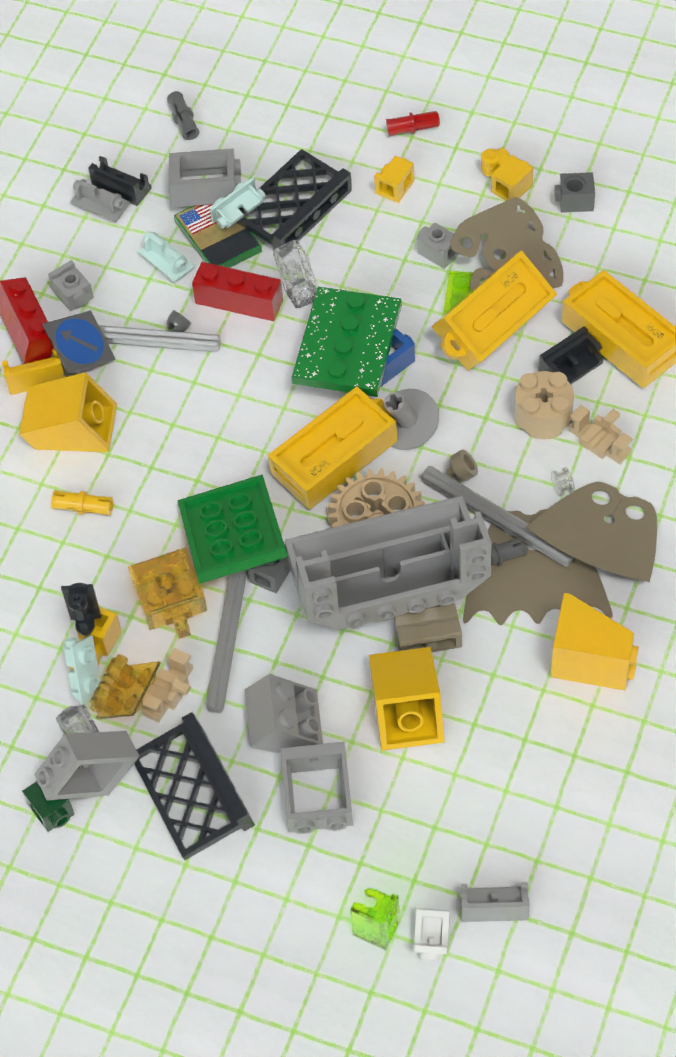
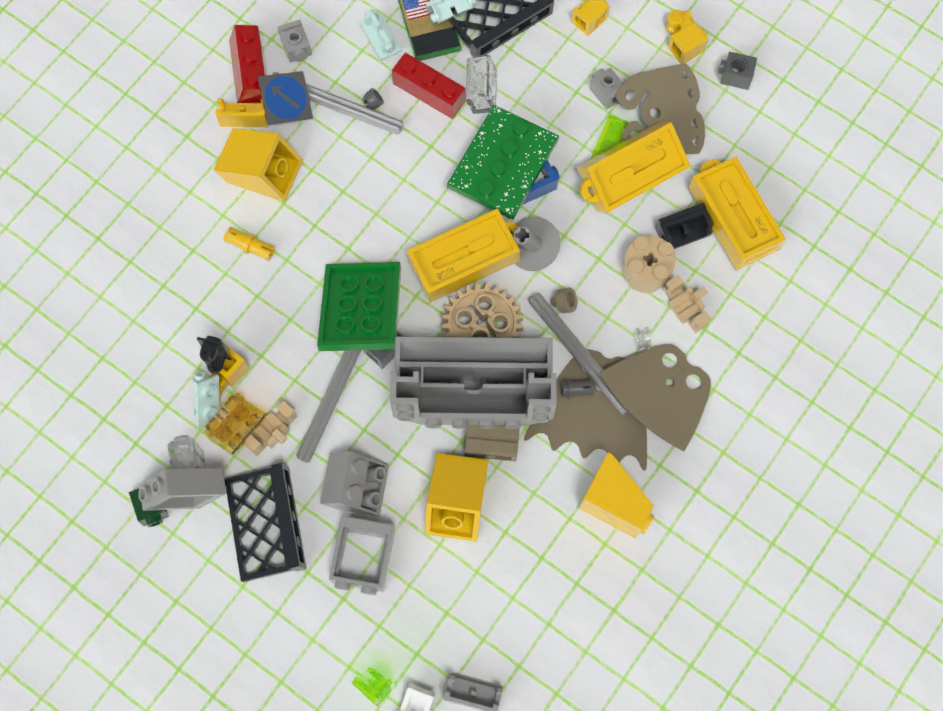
camera: 10 degrees right, 15 degrees up
clear yellow hinge [128,547,207,639] -> none

